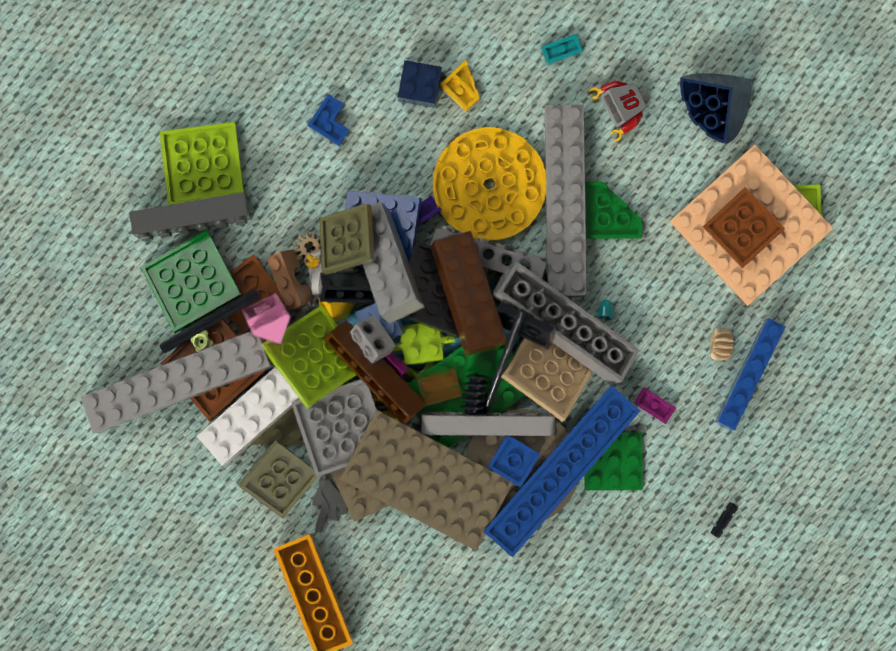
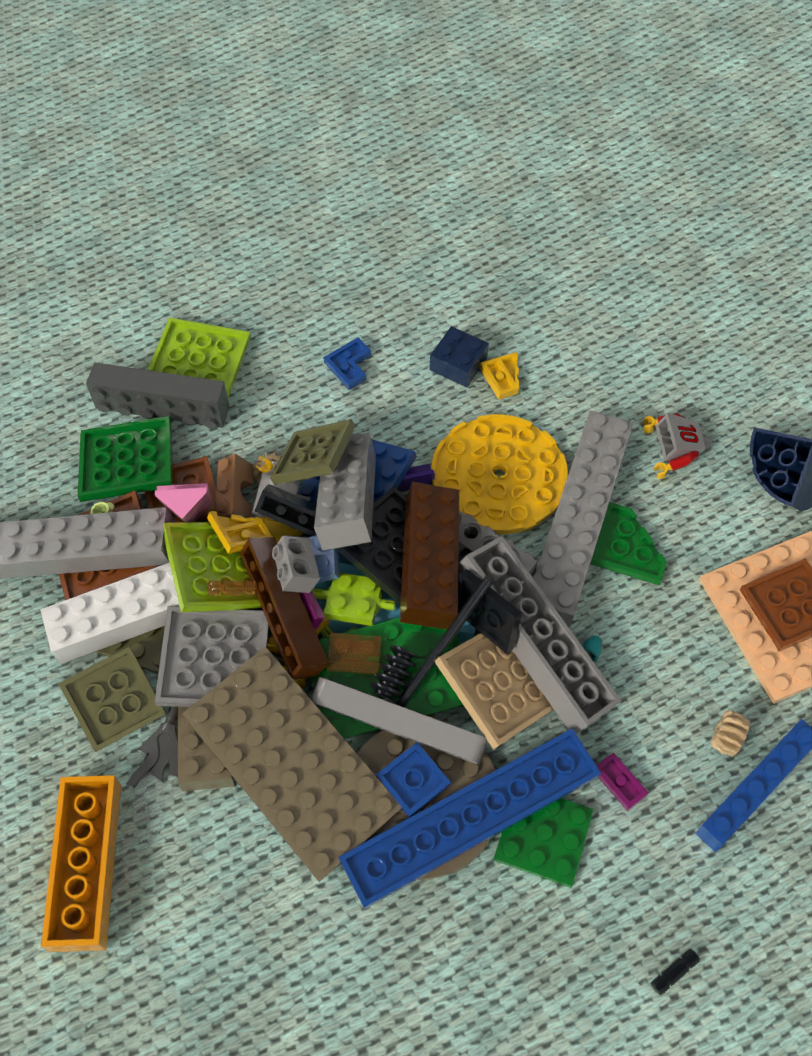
camera: 20 degrees right, 25 degrees down
black axle [159,289,261,353] -> none
teal plate [541,34,583,66] -> none
none -> yellow wing [207,511,272,554]
none -> clear orange axle [207,580,257,596]

